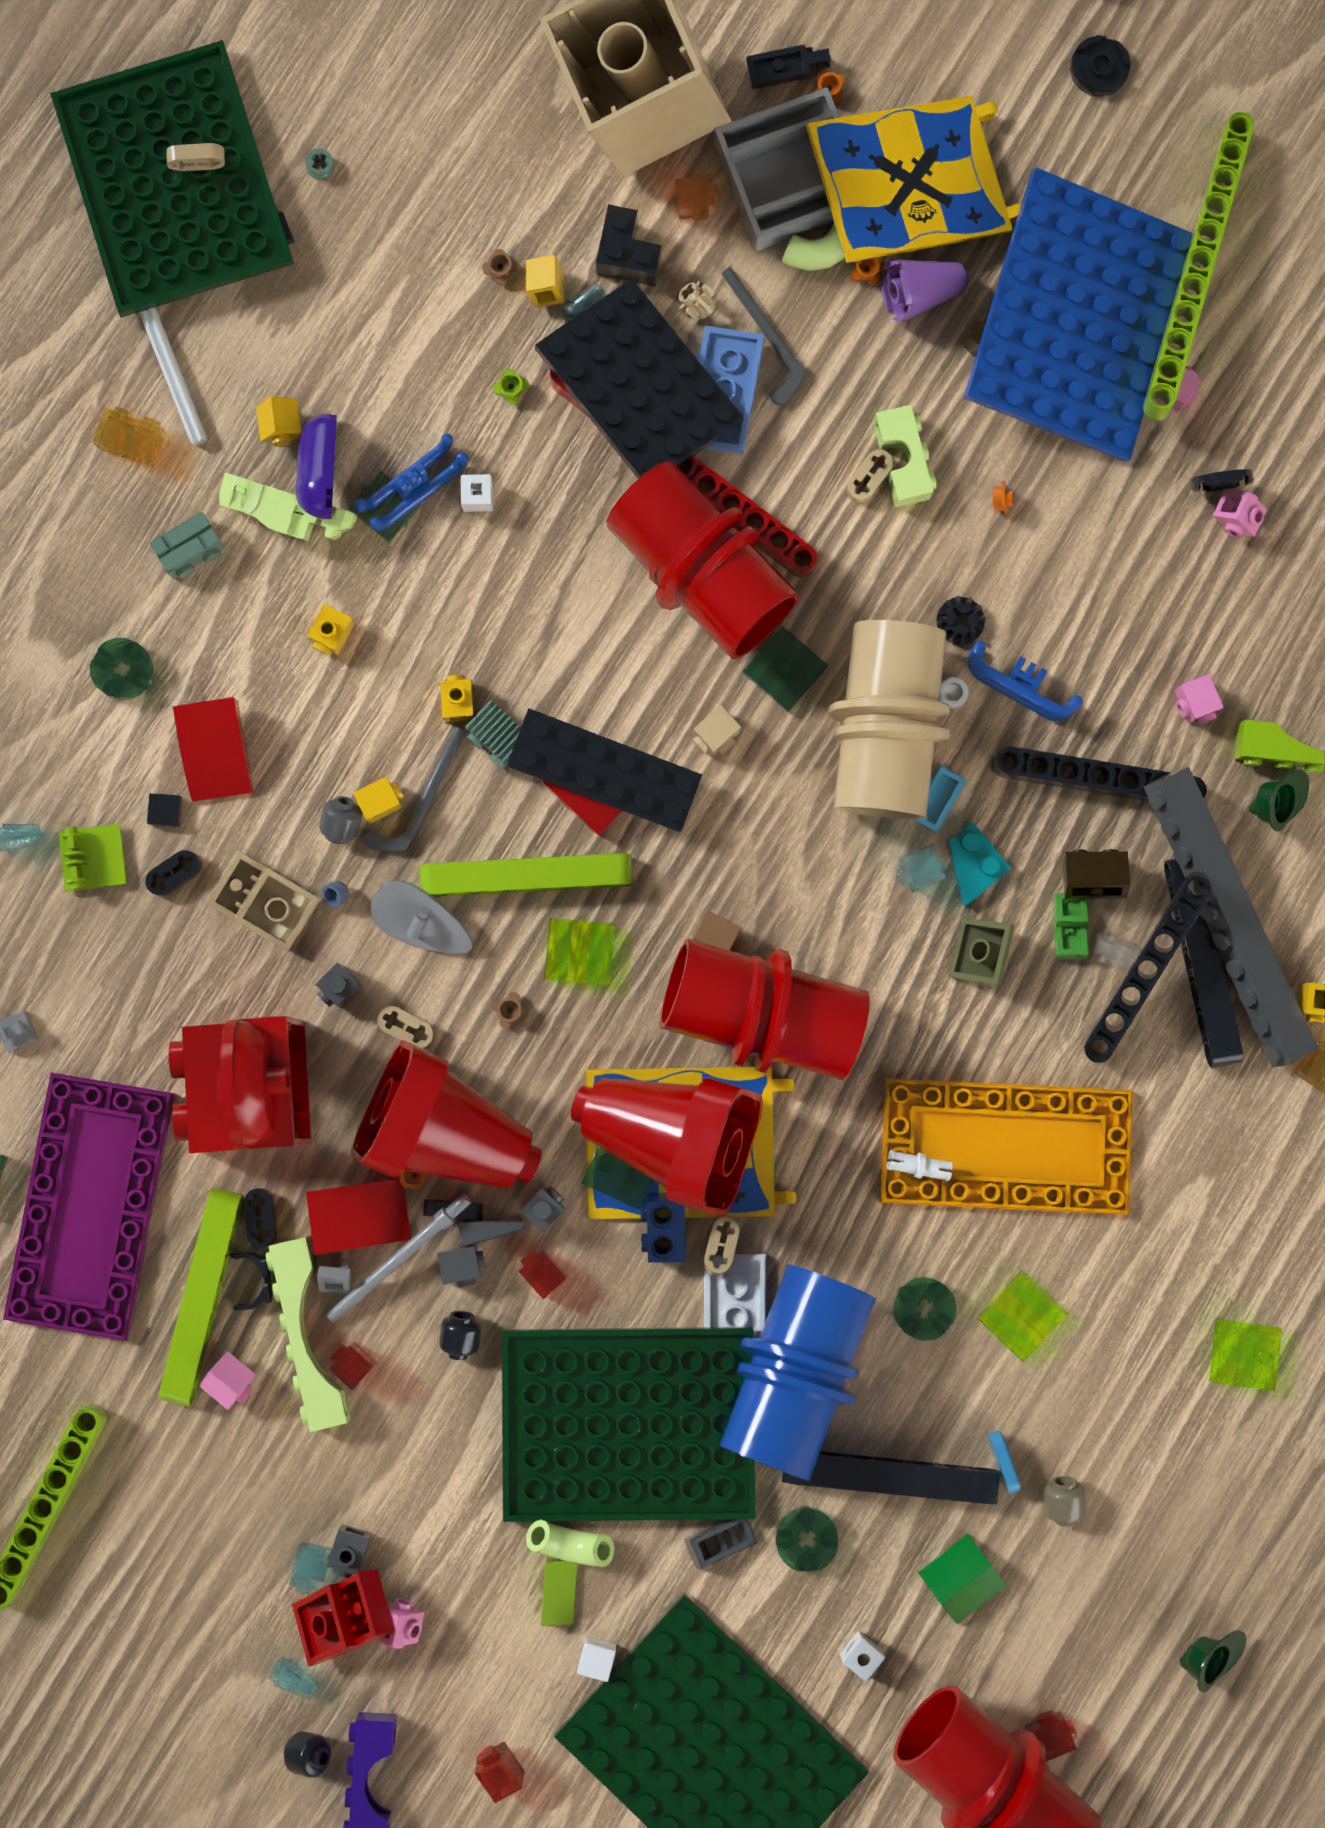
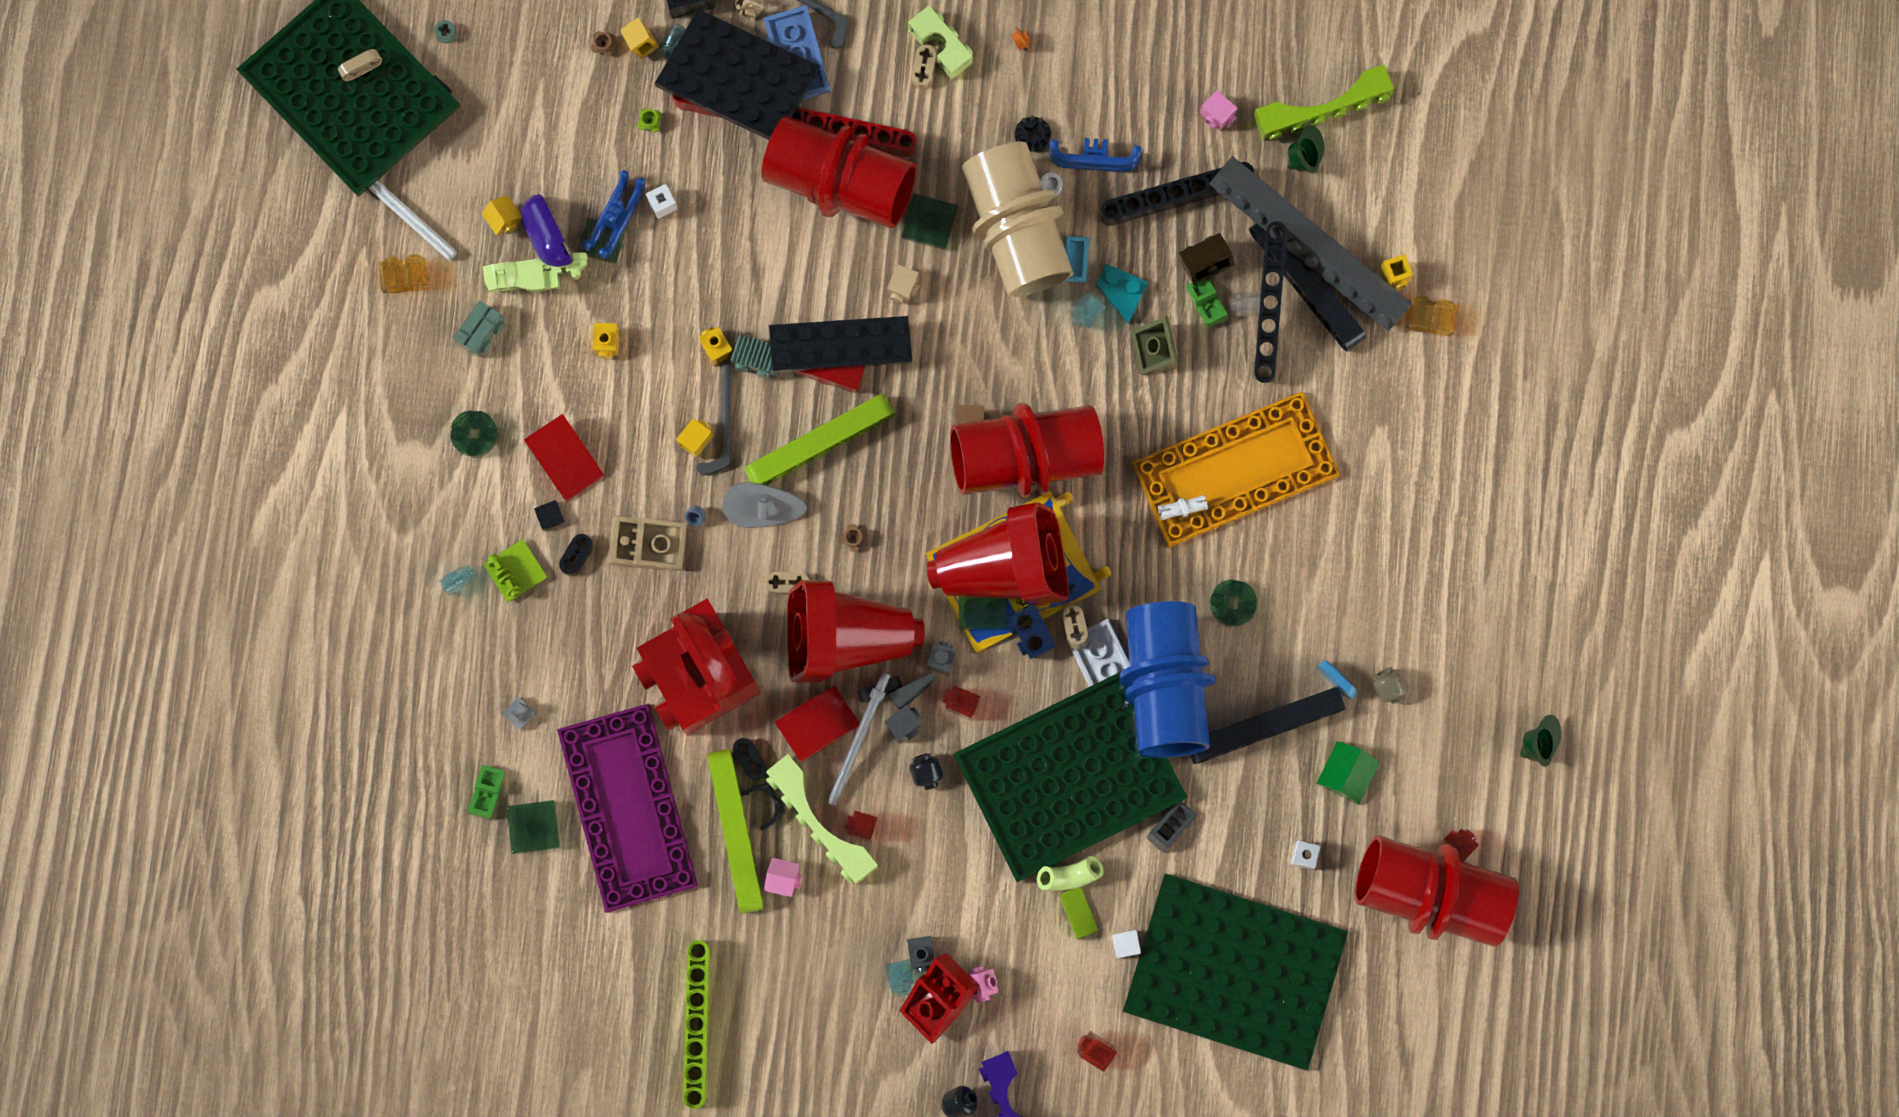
camera: 20 degrees left, 5 degrees down
clear light blue cone [268,1656,318,1699] -> none
dark grey brick [315,963,364,1008] -> none
light grey tile [317,1257,352,1294] -> none
dark grey head [319,796,362,844] -> none
orange plate [400,1170,430,1191] -> none
clear neon green slope [544,918,616,986] -> none
clear green plate [775,1505,838,1572] -> none
clear neon green slope [978,1270,1067,1362] -> none
clear neon green slope [1209,1318,1282,1391] -> none

